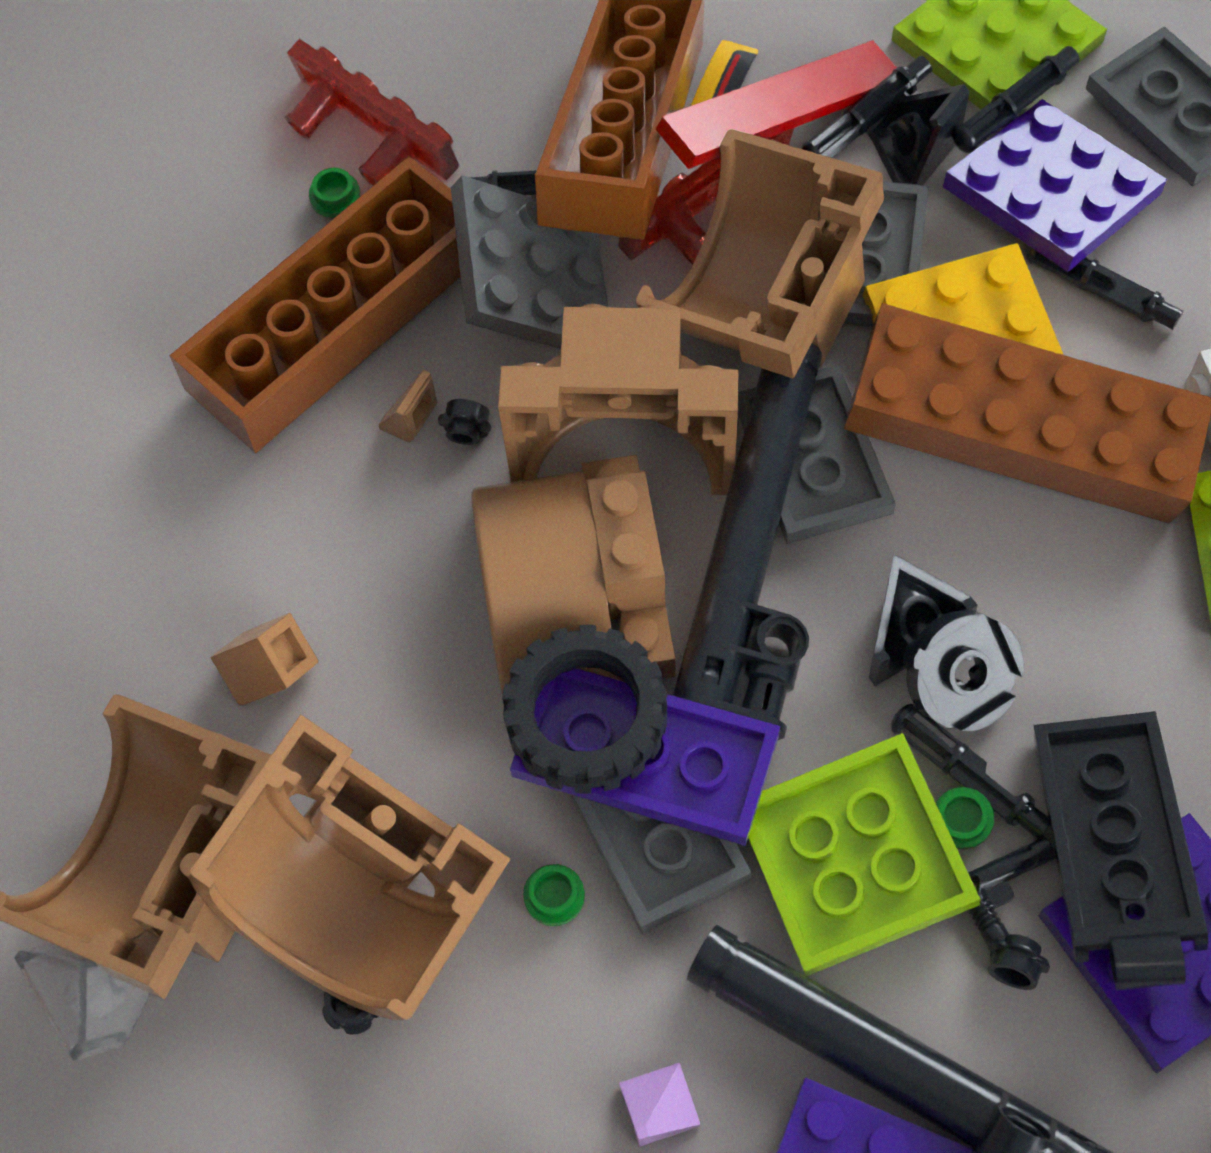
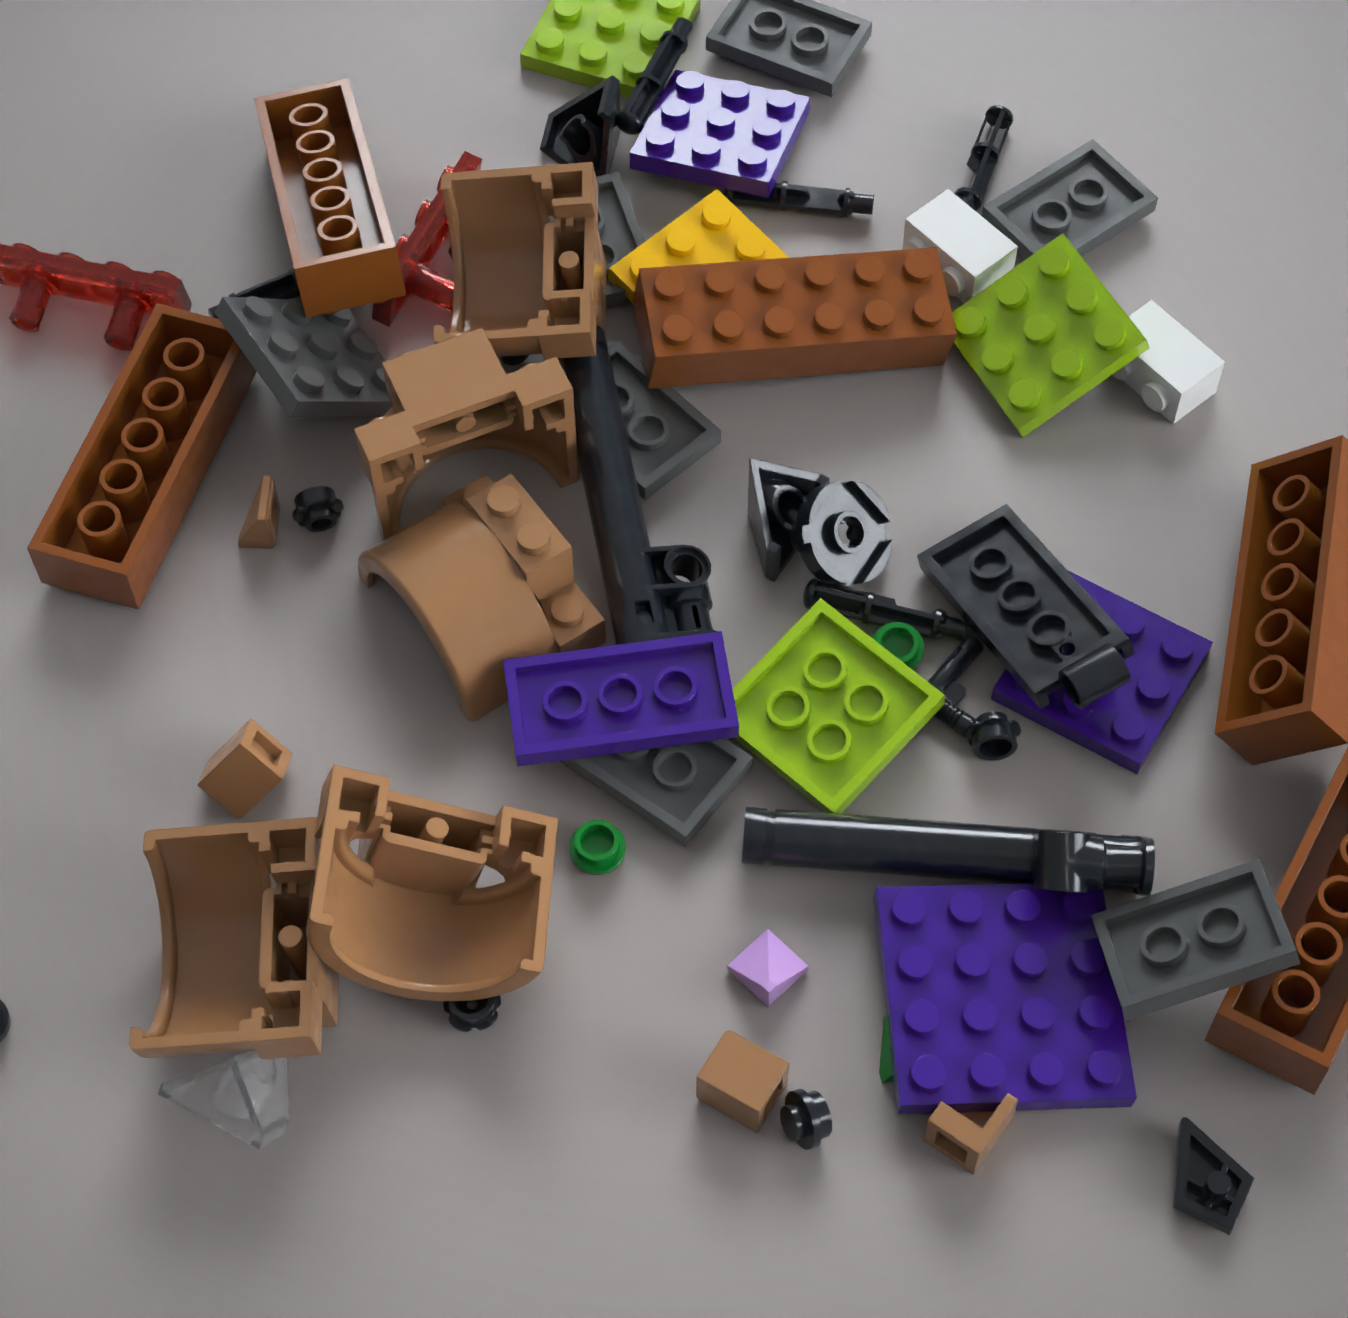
camera: 30 degrees left, 5 degrees down
green plate [309,168,361,218] -> none
black tyre [502,625,667,794] -> none
tile [655,40,897,169] -> none
sticker [691,40,759,106] -> none
black piece [801,56,932,158] -> none

